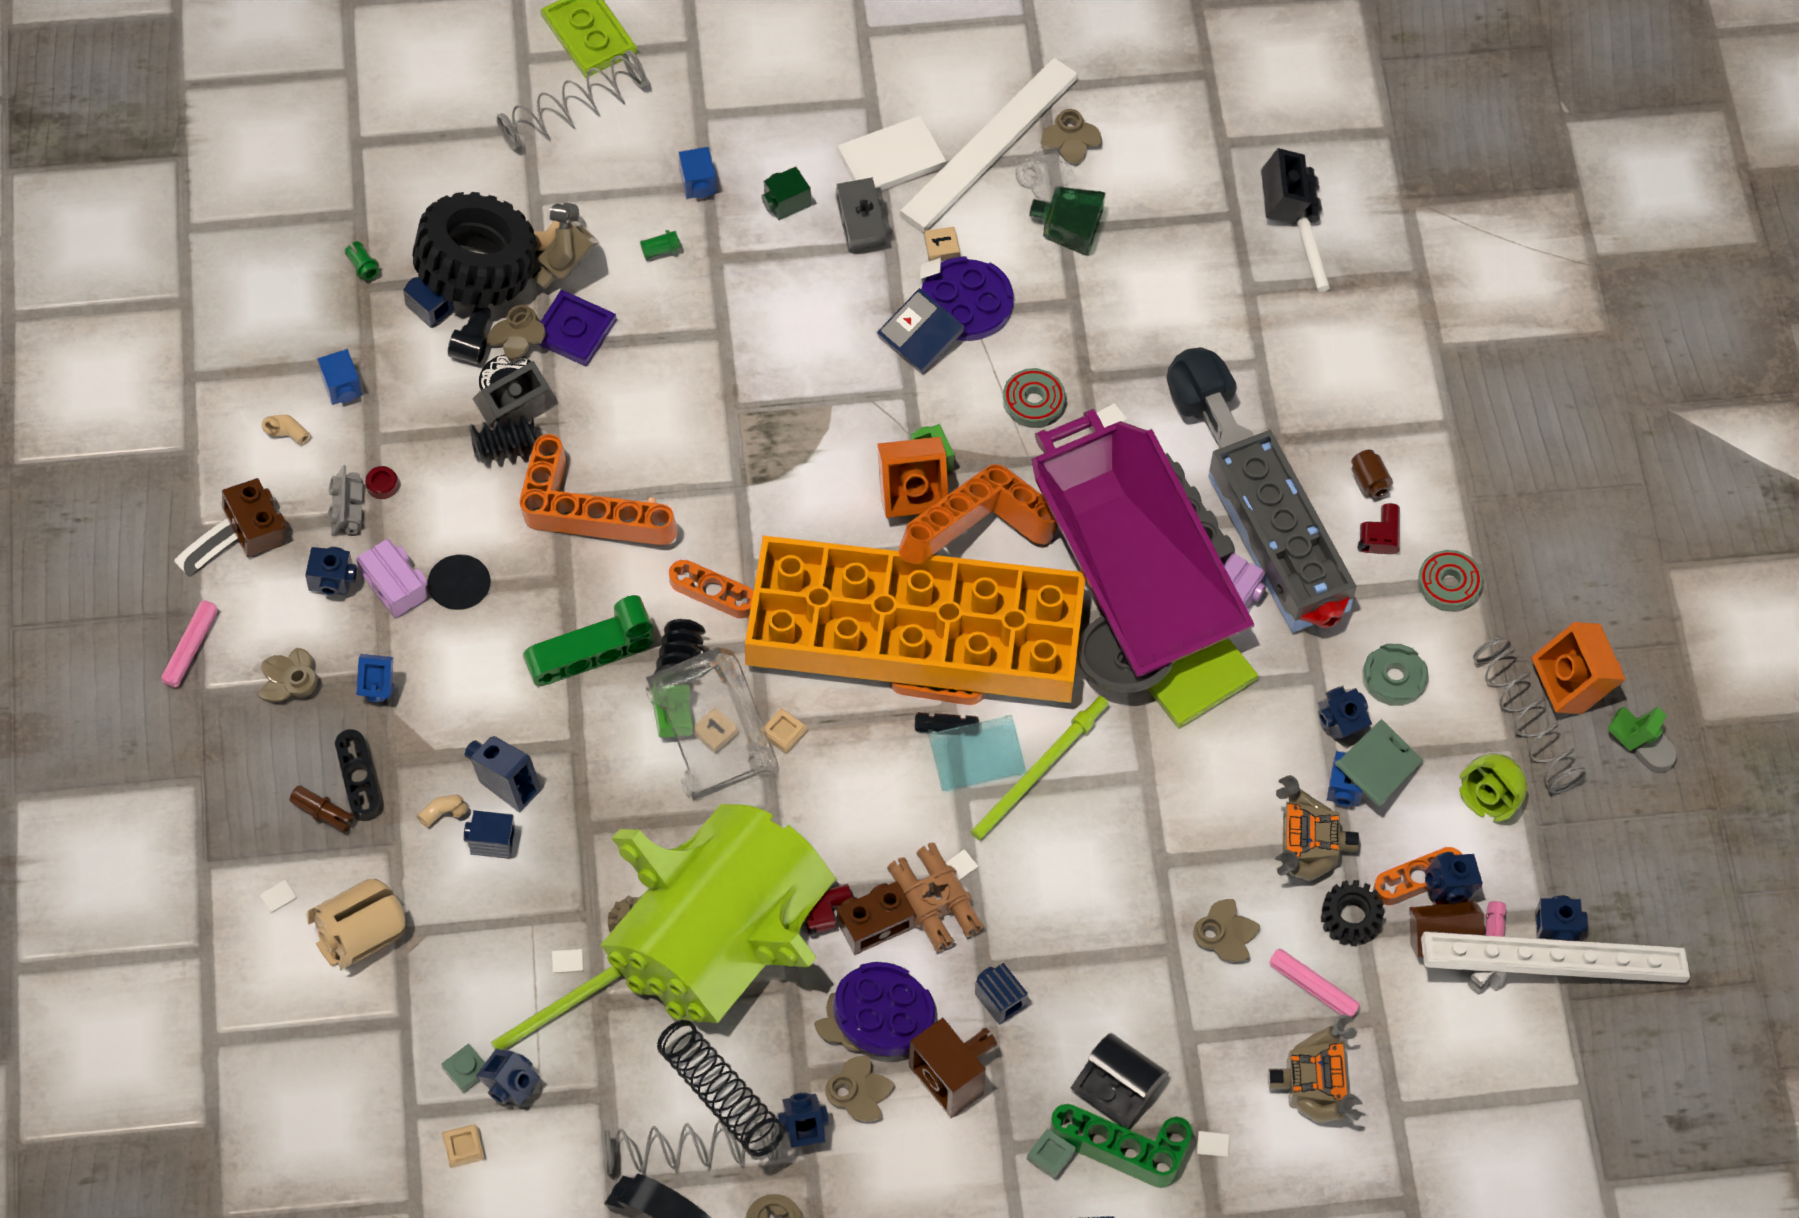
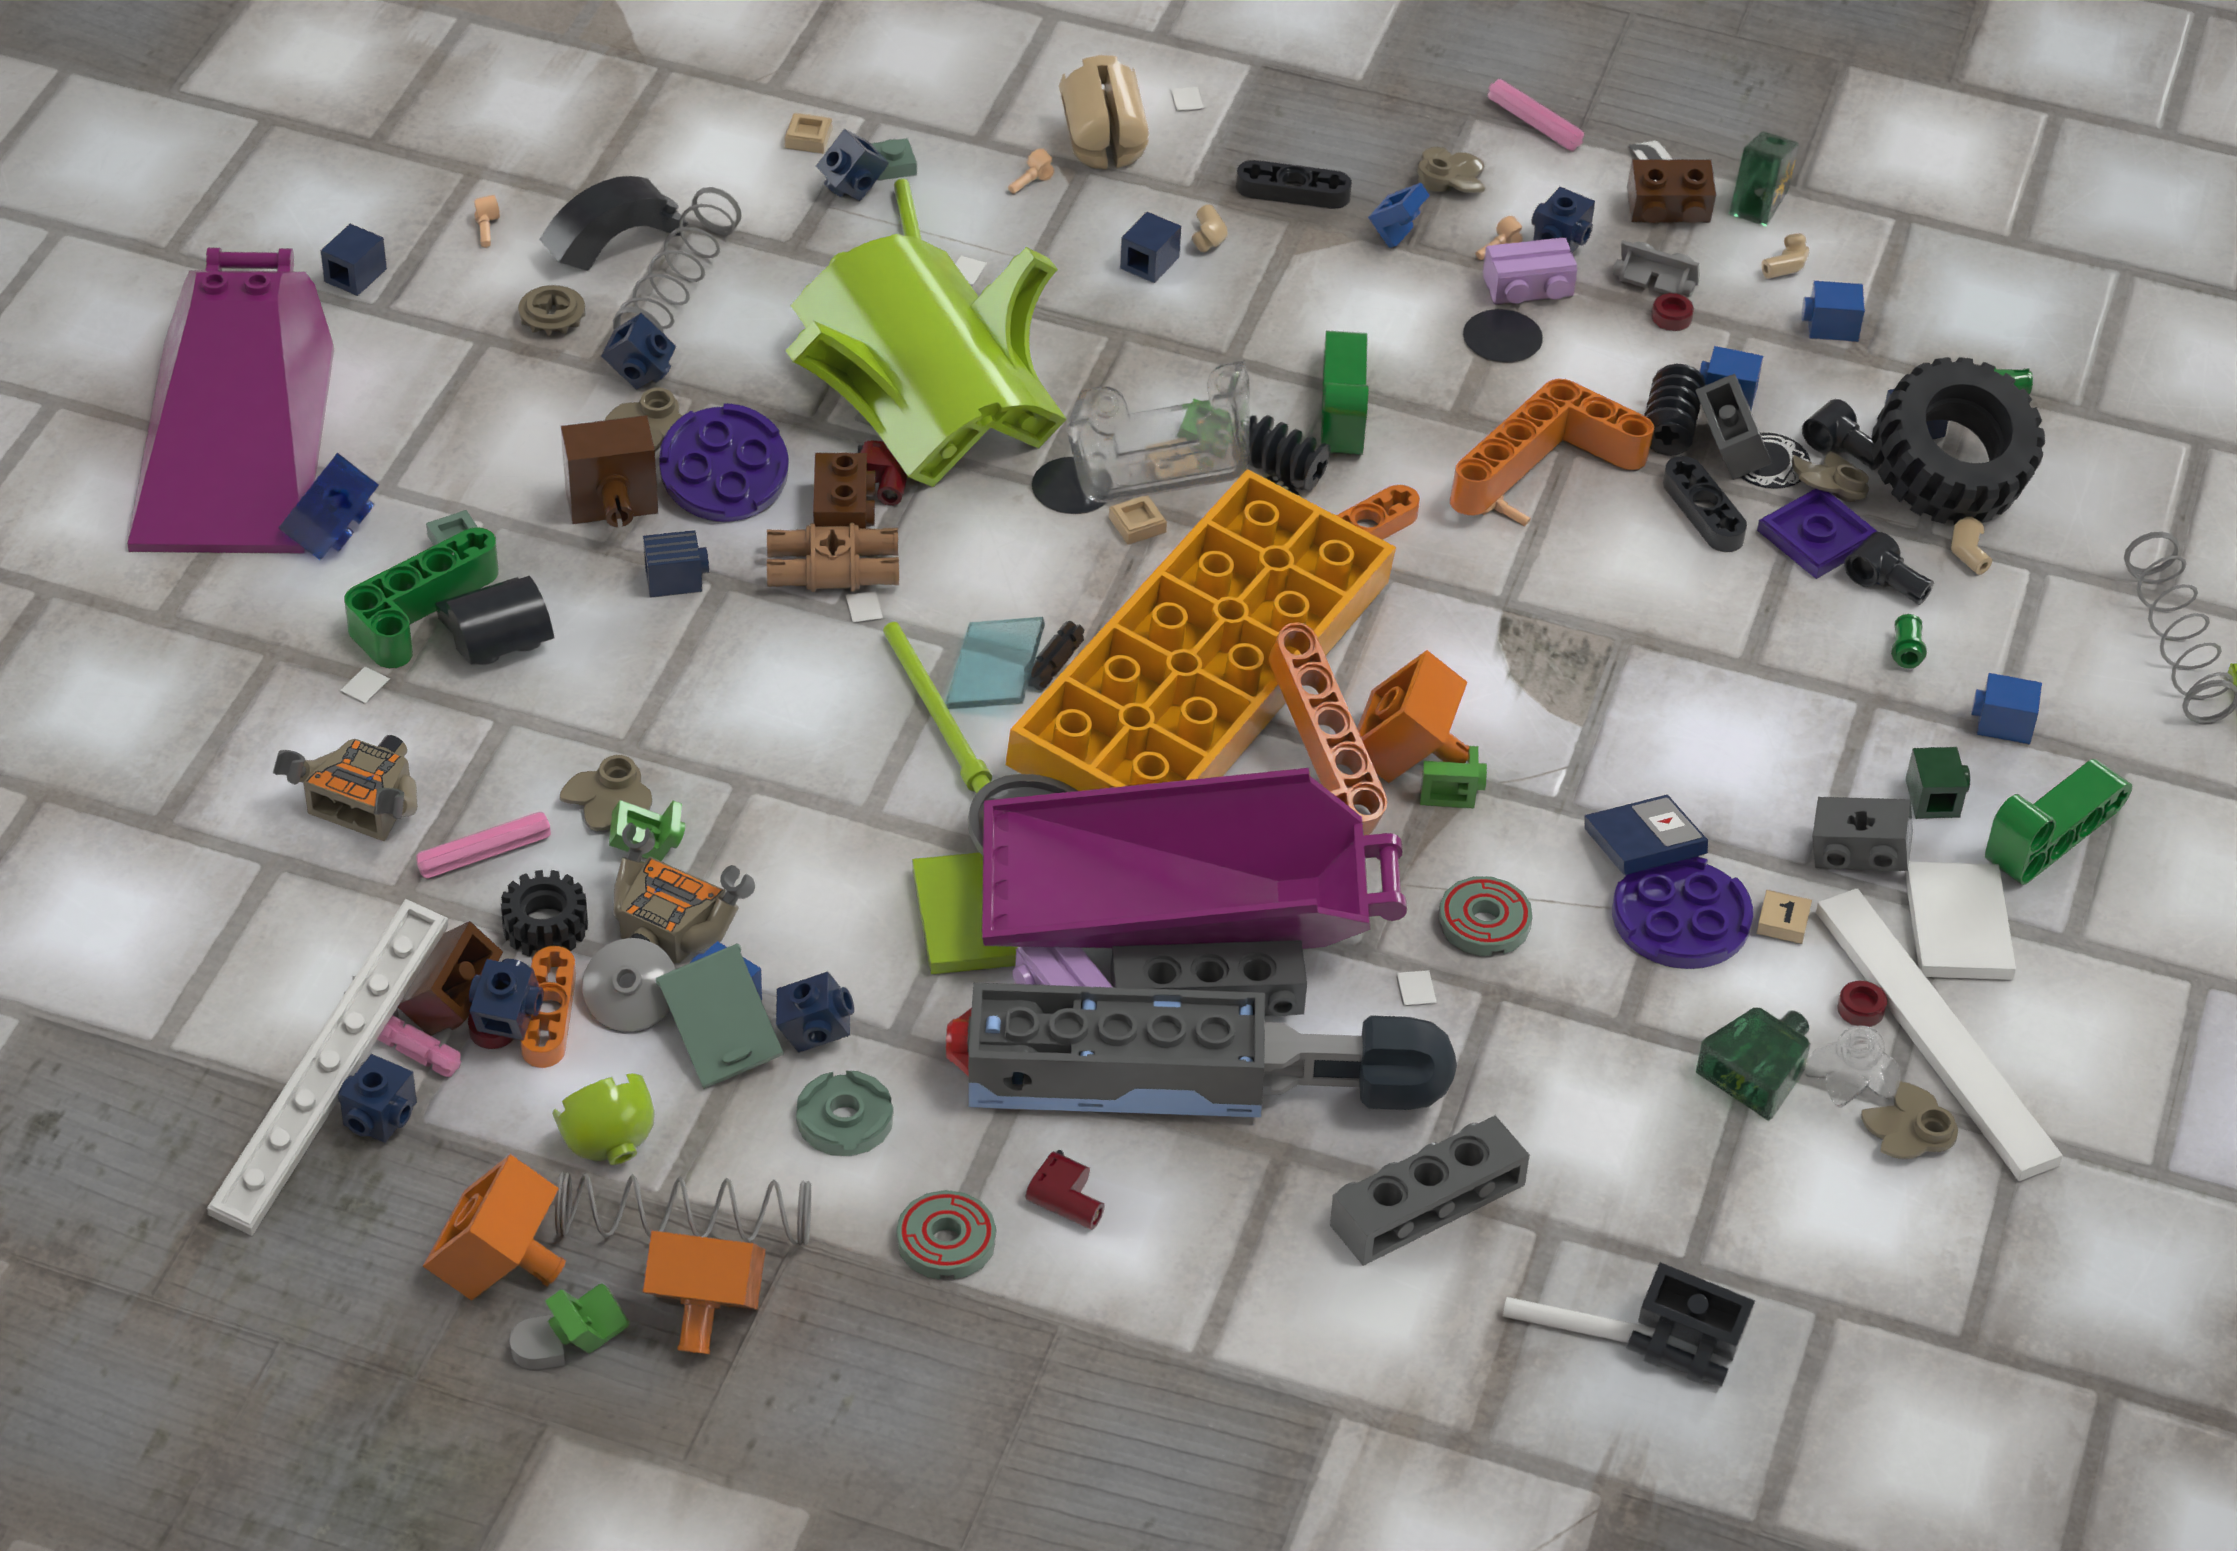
camera: 115 degrees right, 15 degrees down
reddish brown axle [289,785,355,834] -> none
dark blue torso [465,736,542,813] -> none
dark tan torso [532,202,600,289] -> none
black piece [657,1020,785,1157] -> none
white sticker [920,257,941,279] -> none
reddish brown brick [1351,449,1393,499] -> none
none -> orange brick [423,1154,566,1301]
none -> light grey dish [582,938,675,1032]
none -> bright green bracket [609,800,685,861]
none -> light nougat hand [1008,148,1054,194]
none -> black sticker [1032,457,1115,514]
none -> dark grey brick [1330,1115,1530,1266]
none -> light nougat hand [1475,216,1523,260]
none -> black beam [1663,456,1747,552]
none -> blue brick [1699,346,1763,411]
none -> clear green torso [1729,132,1799,226]
none -> dark red tile [1837,981,1887,1027]
none -> black pin [1844,532,1934,605]
none -> green beam [1985,759,2133,885]

